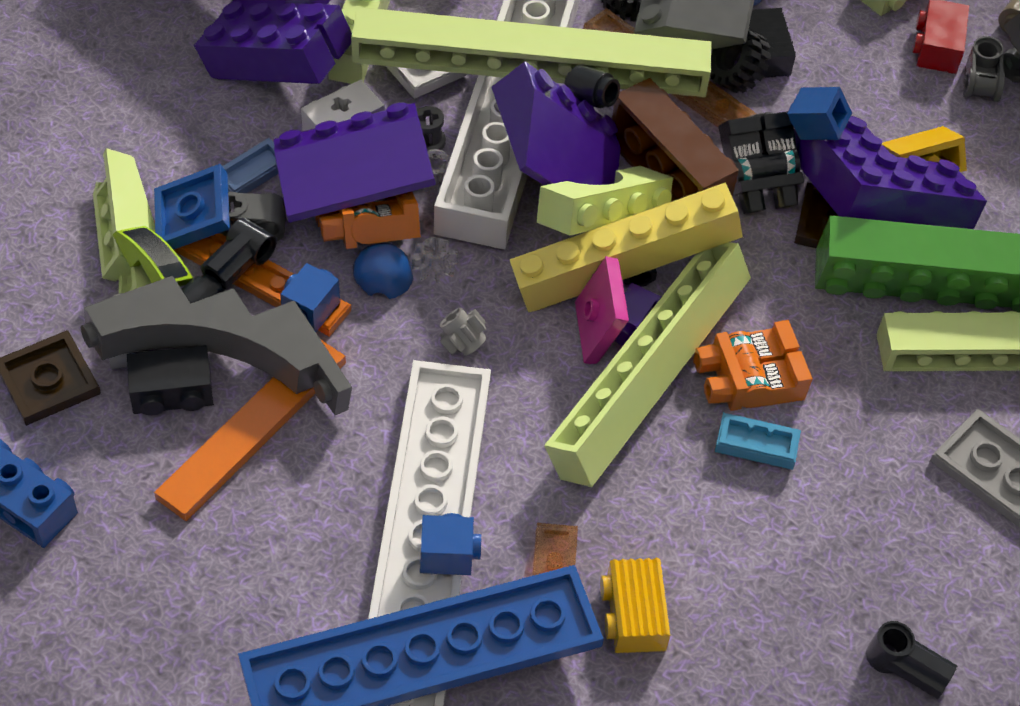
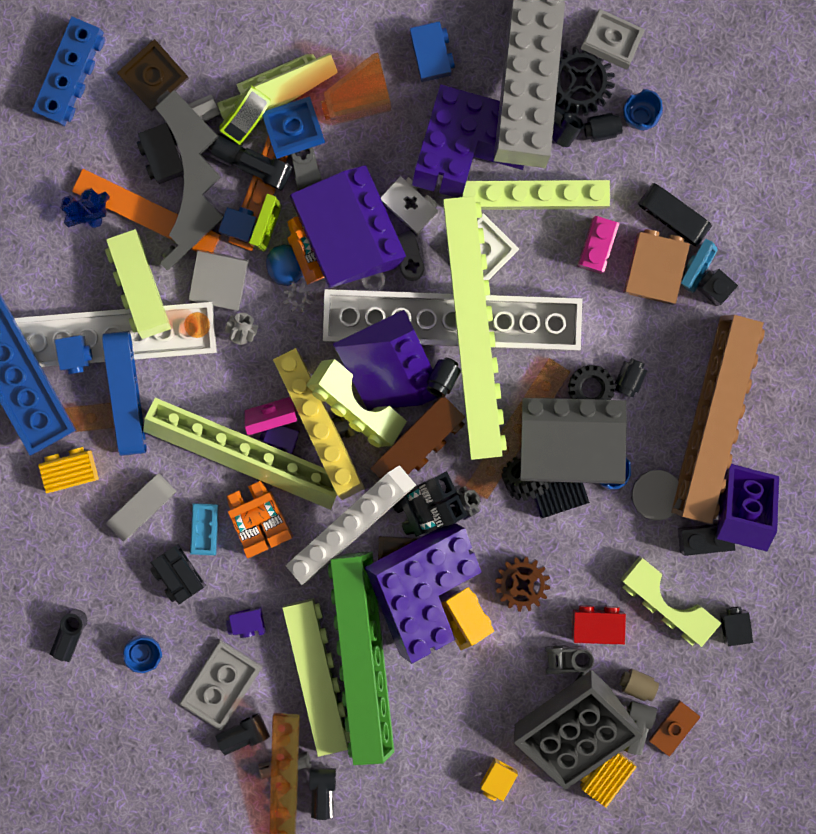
camera: 80 degrees right, 35 degrees up
medium blue tile [222,138,279,193] -> none
blue brick [787,87,852,140] -> none
none -> clear blue hips [60,188,110,228]
none -> blue beam [102,331,147,456]
none -> yellowish green brick [105,229,171,339]
none -> light grey beam [106,473,177,542]
none -> blue hair [122,634,162,673]
none -> black brick [150,544,206,605]
none -> clear orange plate [184,312,210,338]
none -> light grey tile [189,250,249,311]
none -> dark purple brick [226,607,266,638]
none -> lime tile [249,194,282,252]
none -> white brick [285,465,416,585]
none -> clear orange slope [321,53,391,126]
none -> blue brick [410,21,455,83]
none -> reddish brown gear [495,556,550,612]

